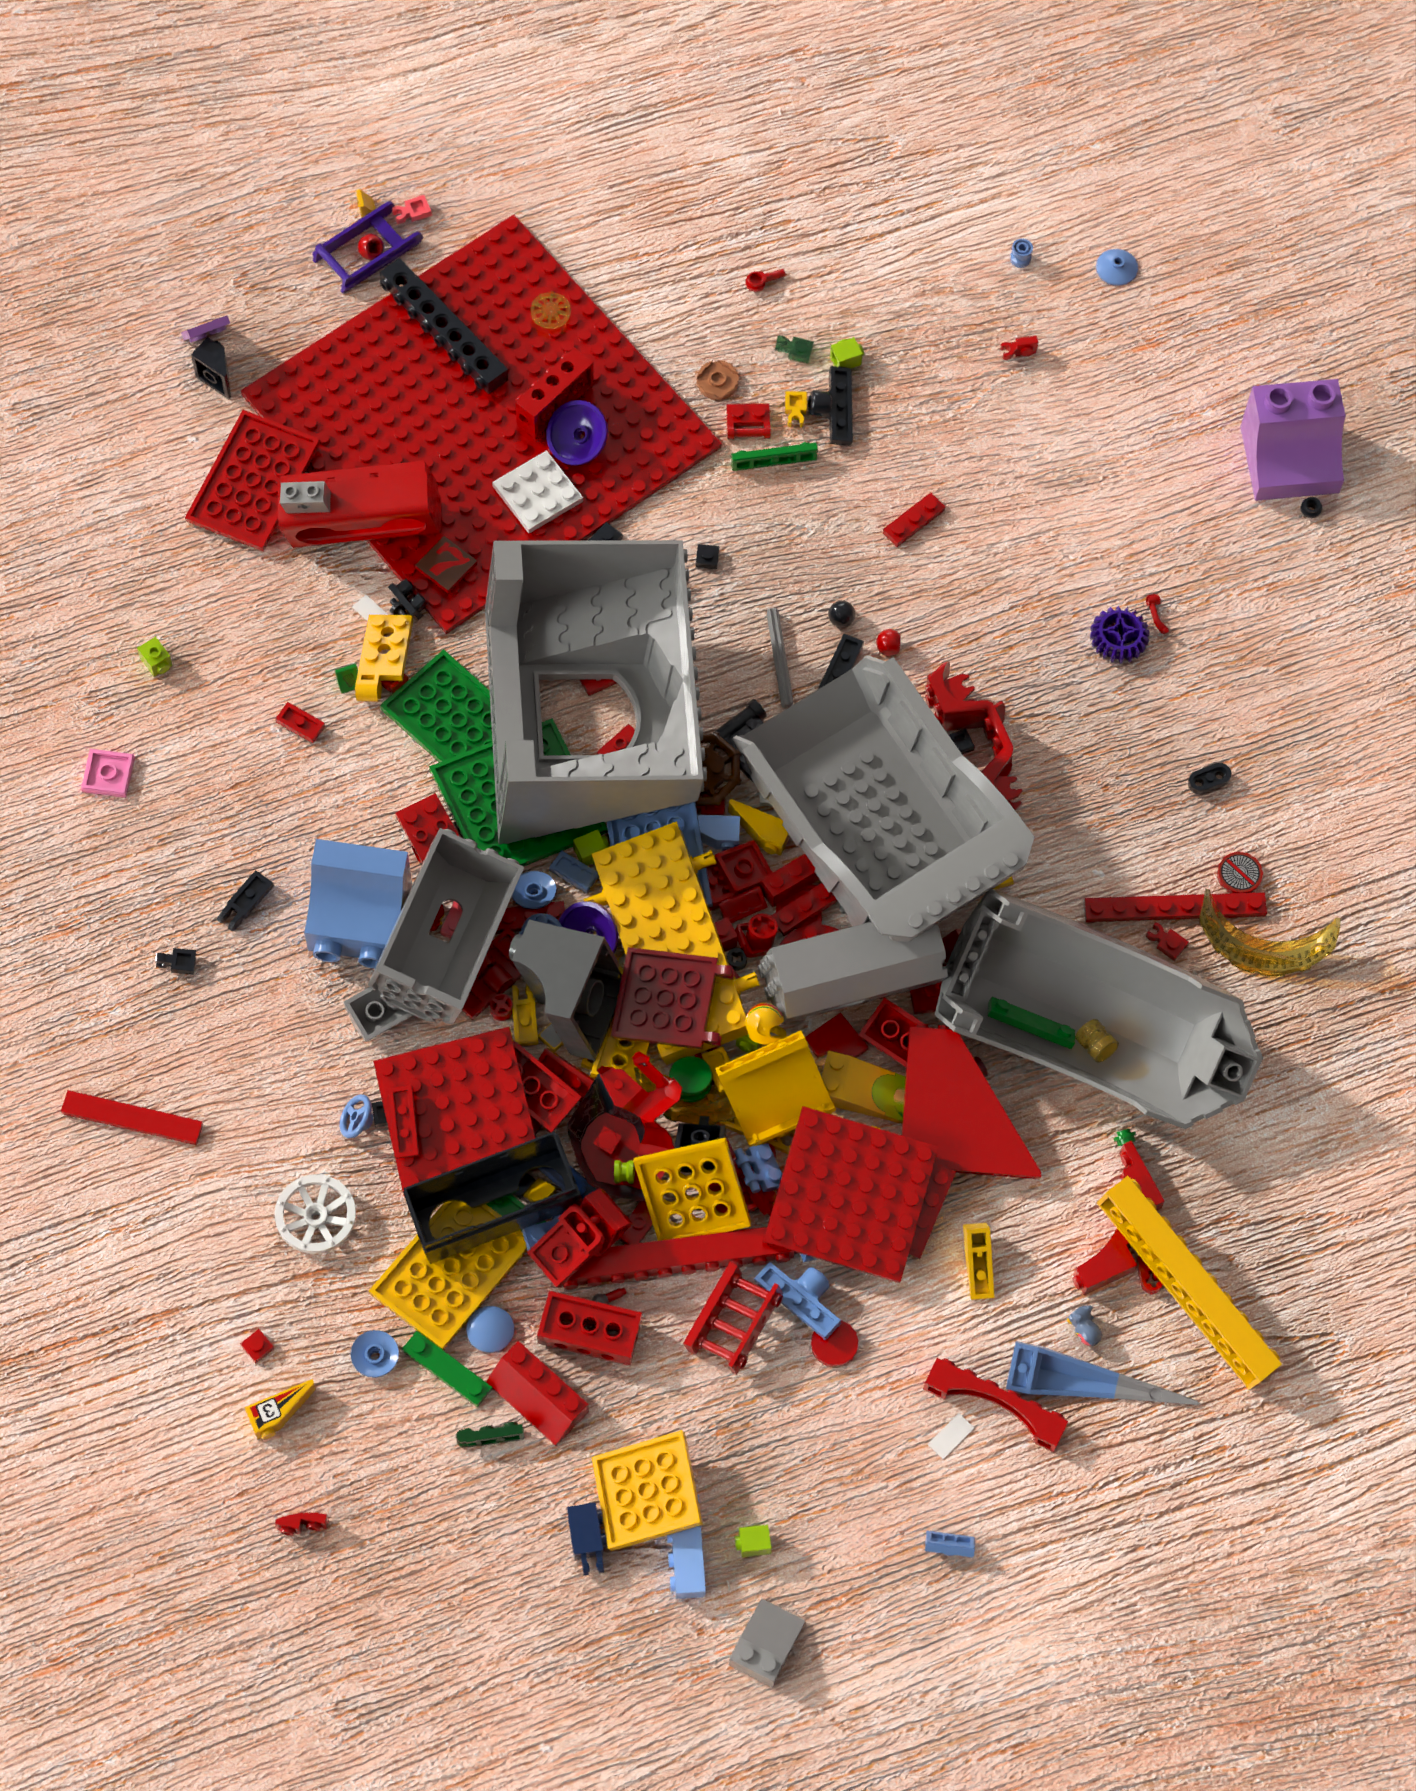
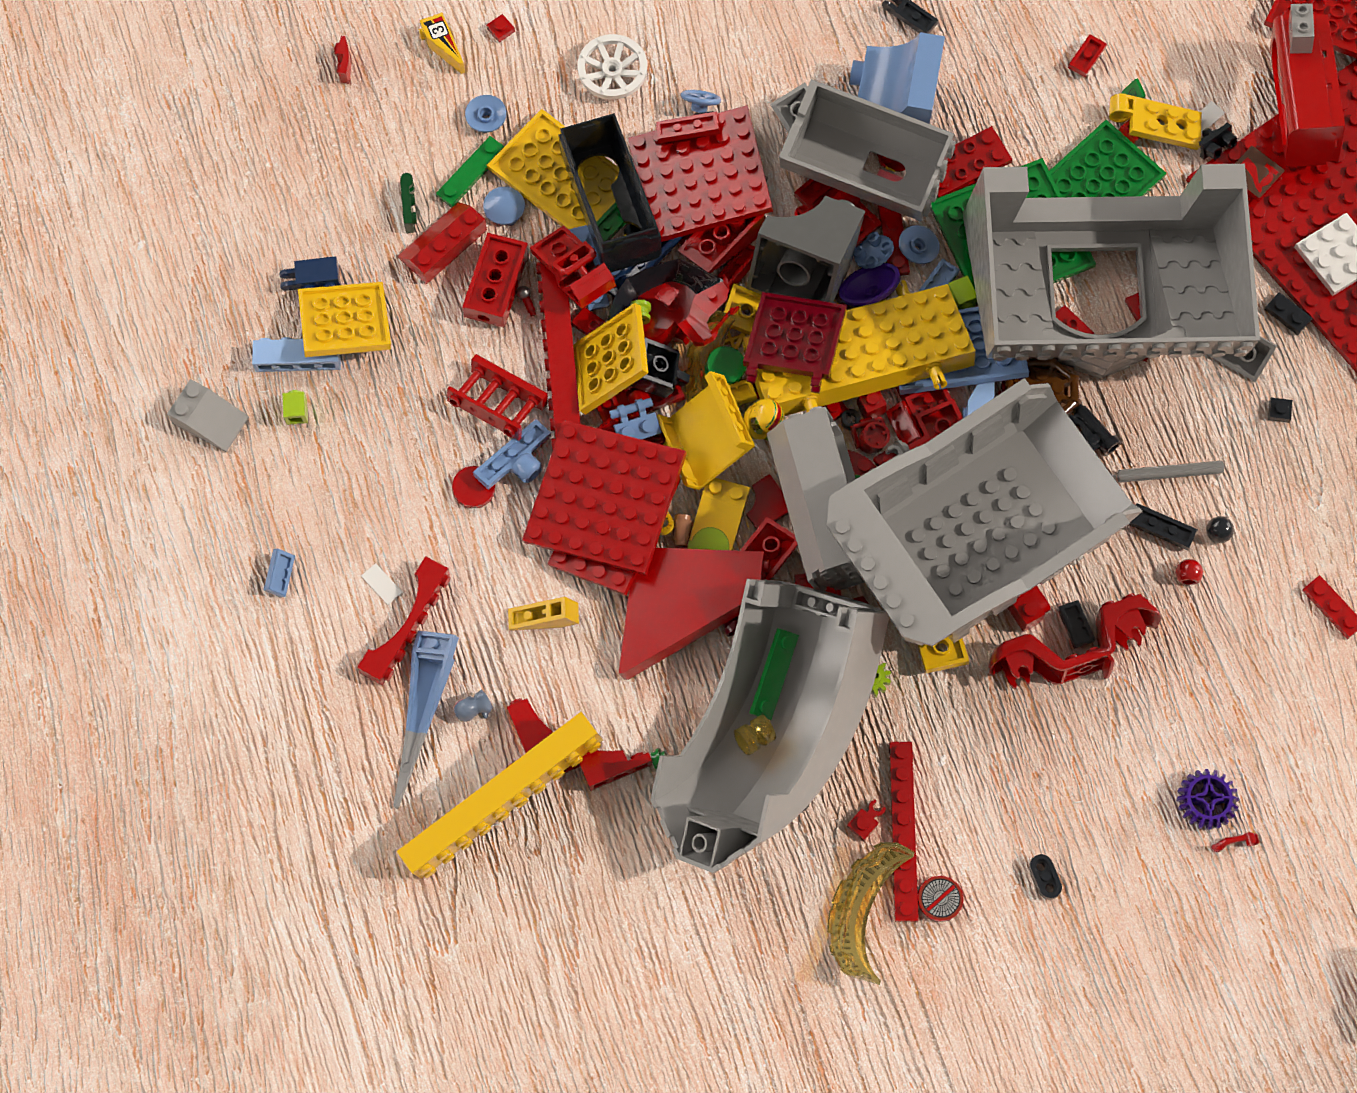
camera: 95 degrees right, 5 degrees up
none -> nougat cone [673,514,693,547]
none -> light grey plate [886,440,910,458]

